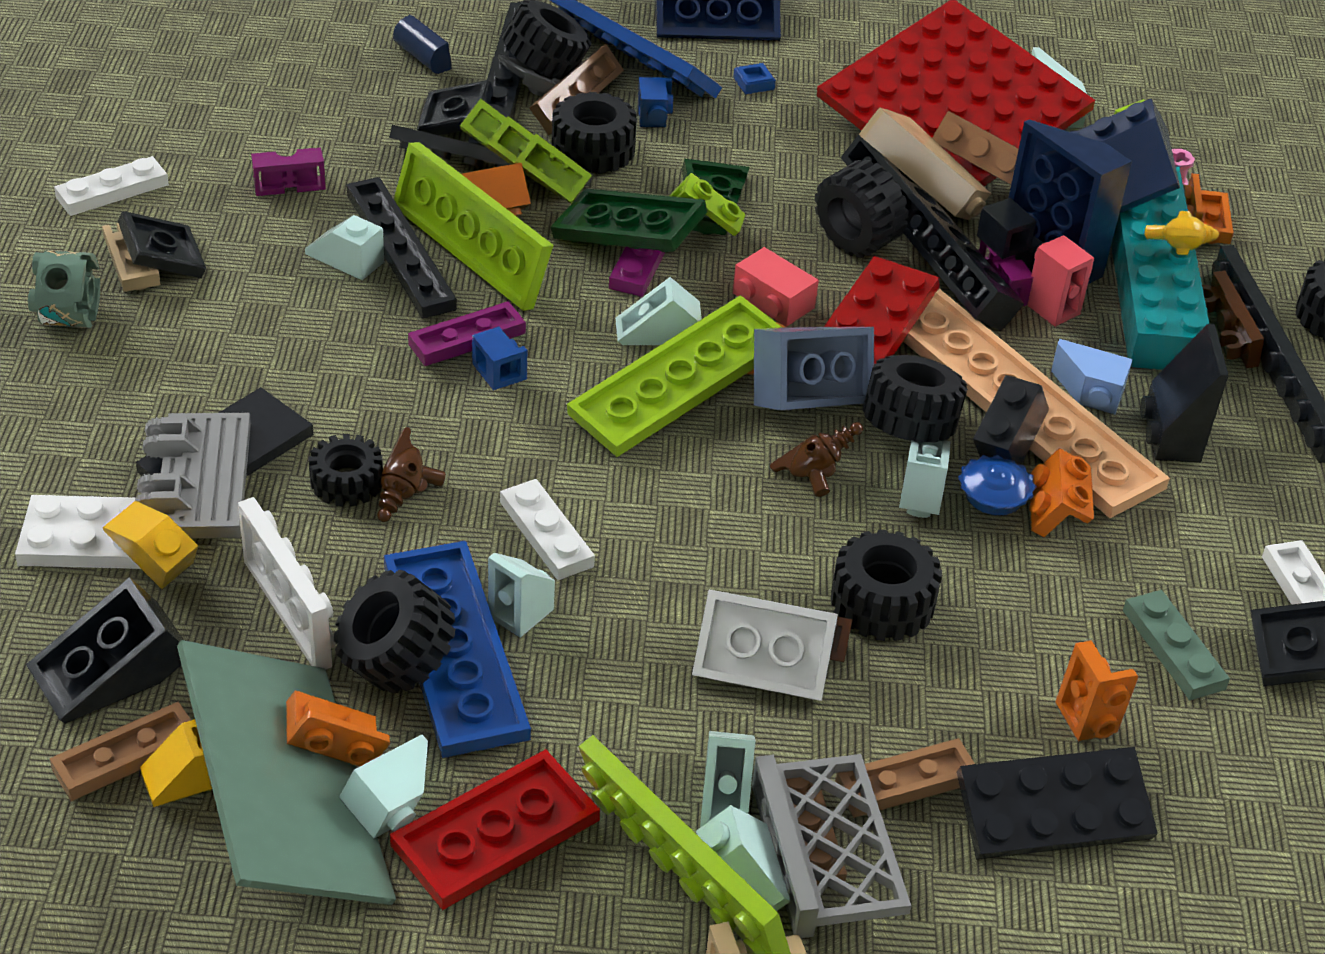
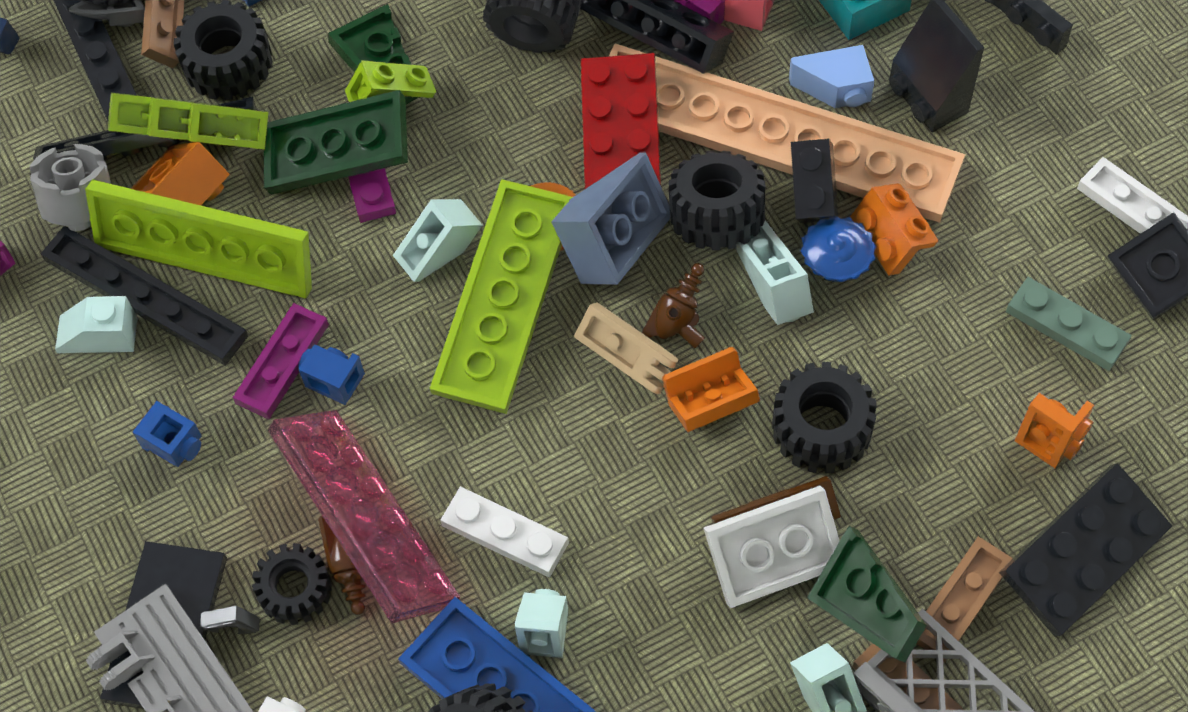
camera: 25 degrees left, 20 degrees up
black tile [417,80,493,135] -> none
coral brick [733,247,819,327] -> none
none -> light grey brick [30,144,111,231]
none -> blue brick [132,401,202,467]
none -> dark grey tile [200,606,260,634]
none -> clear pink plate [268,410,460,623]
none -> tan hinge [574,302,678,394]
none -> orange bracket [662,347,760,432]
none -> dark green wing [807,526,927,663]

